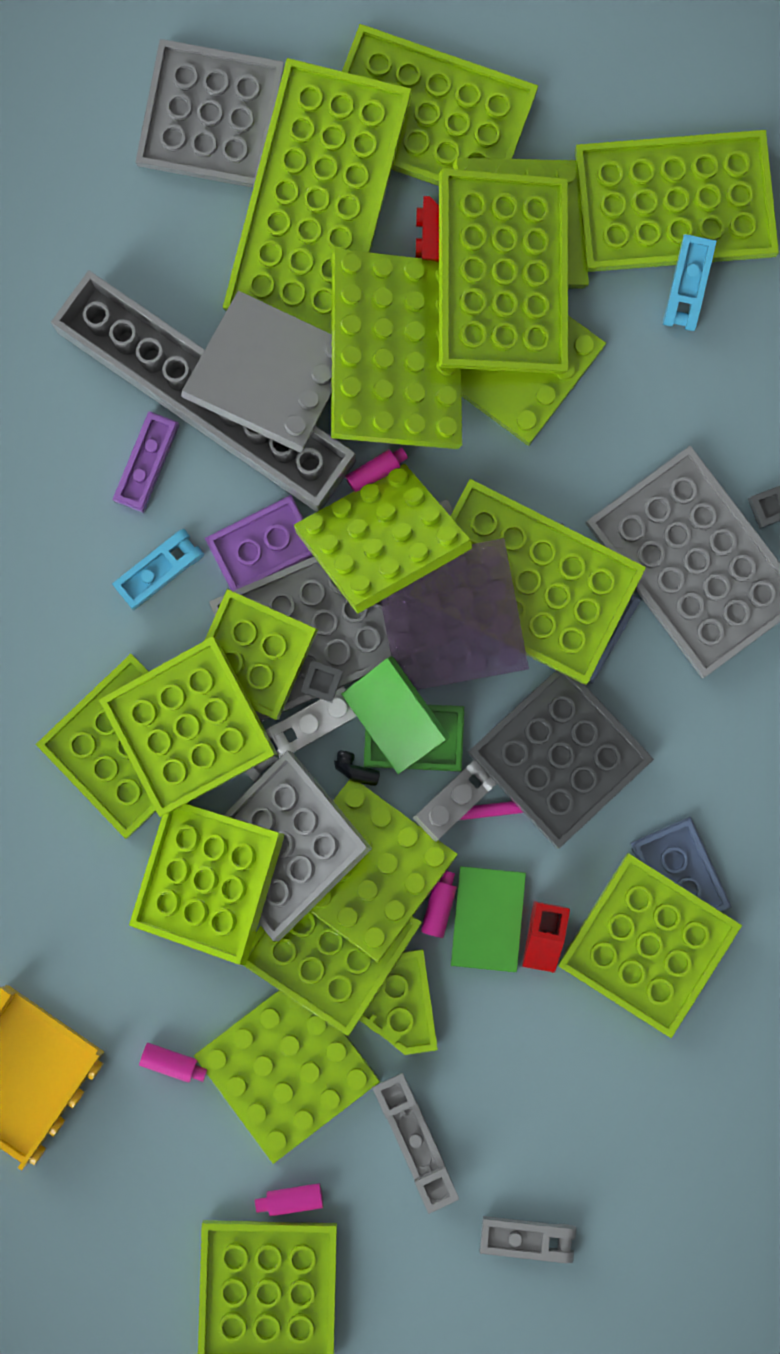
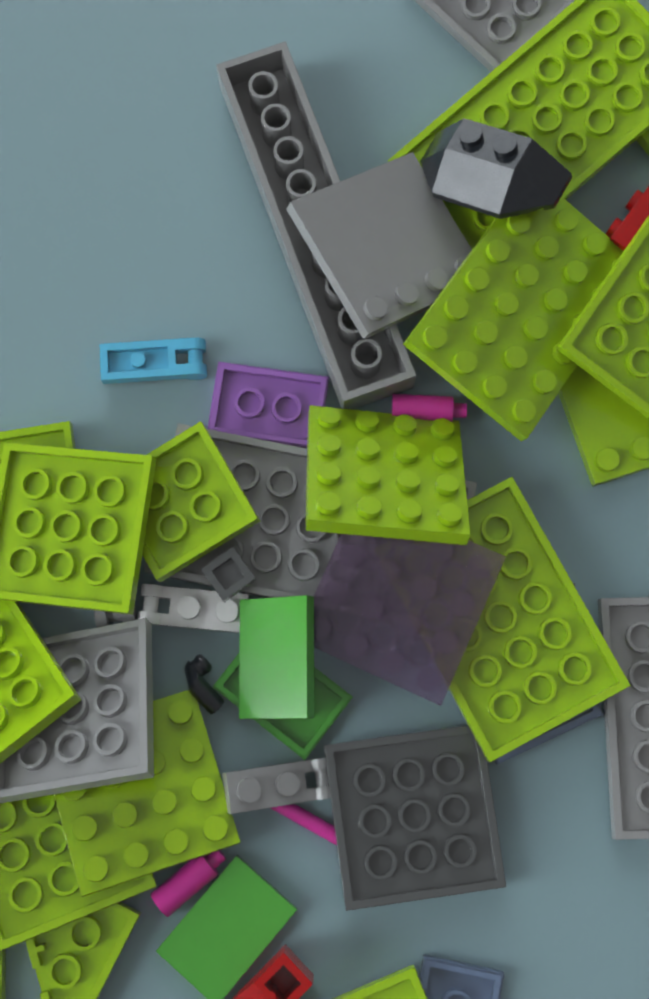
camera: 35 degrees right, 5 degrees down
medium lavender tile [112,411,179,513] -> none
none -> wedge [420,118,572,219]

